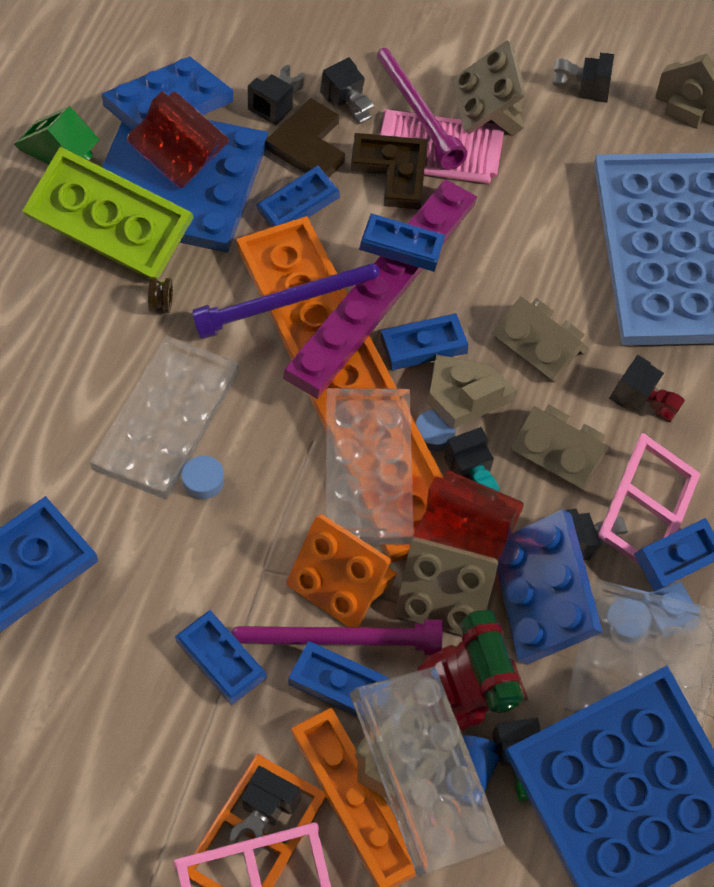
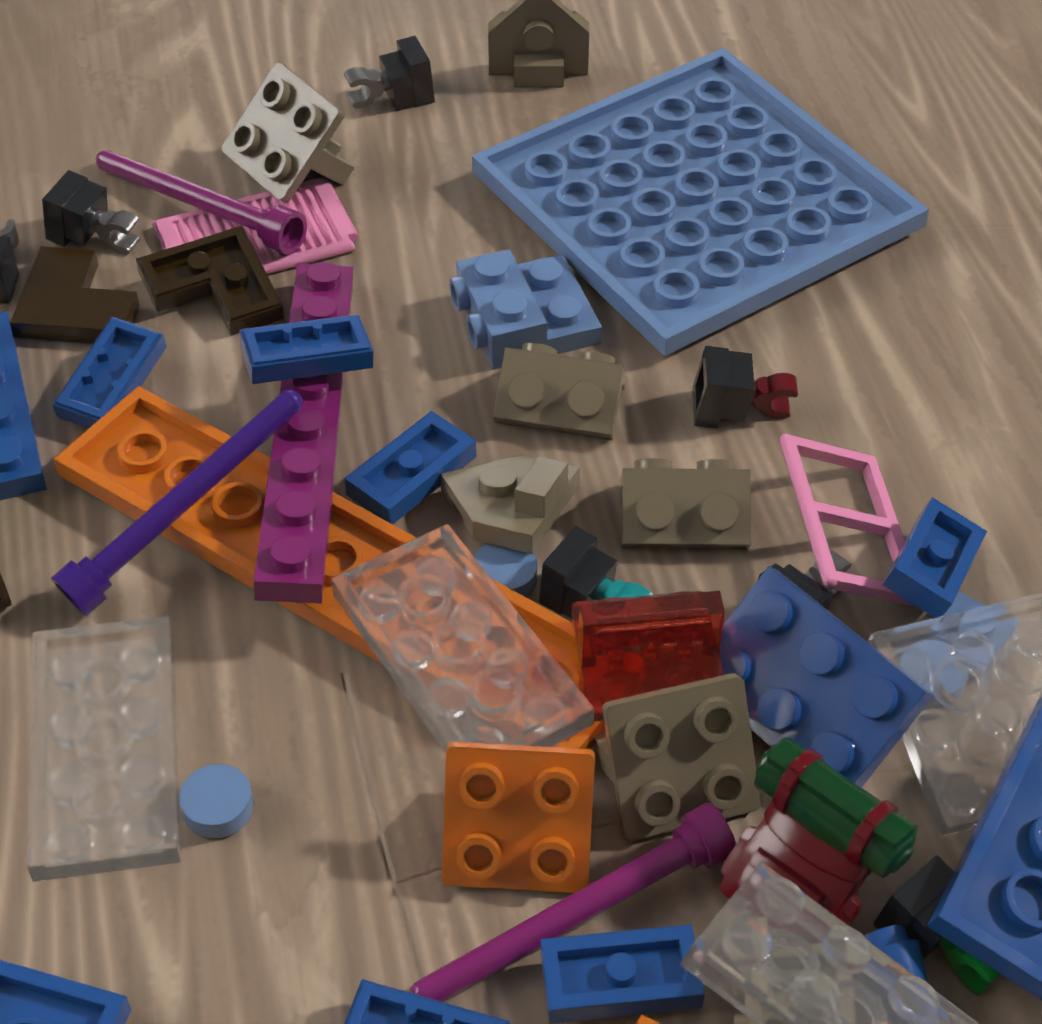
camera: 30 degrees left, 10 degrees down
none -> medium blue plate [449,249,602,370]

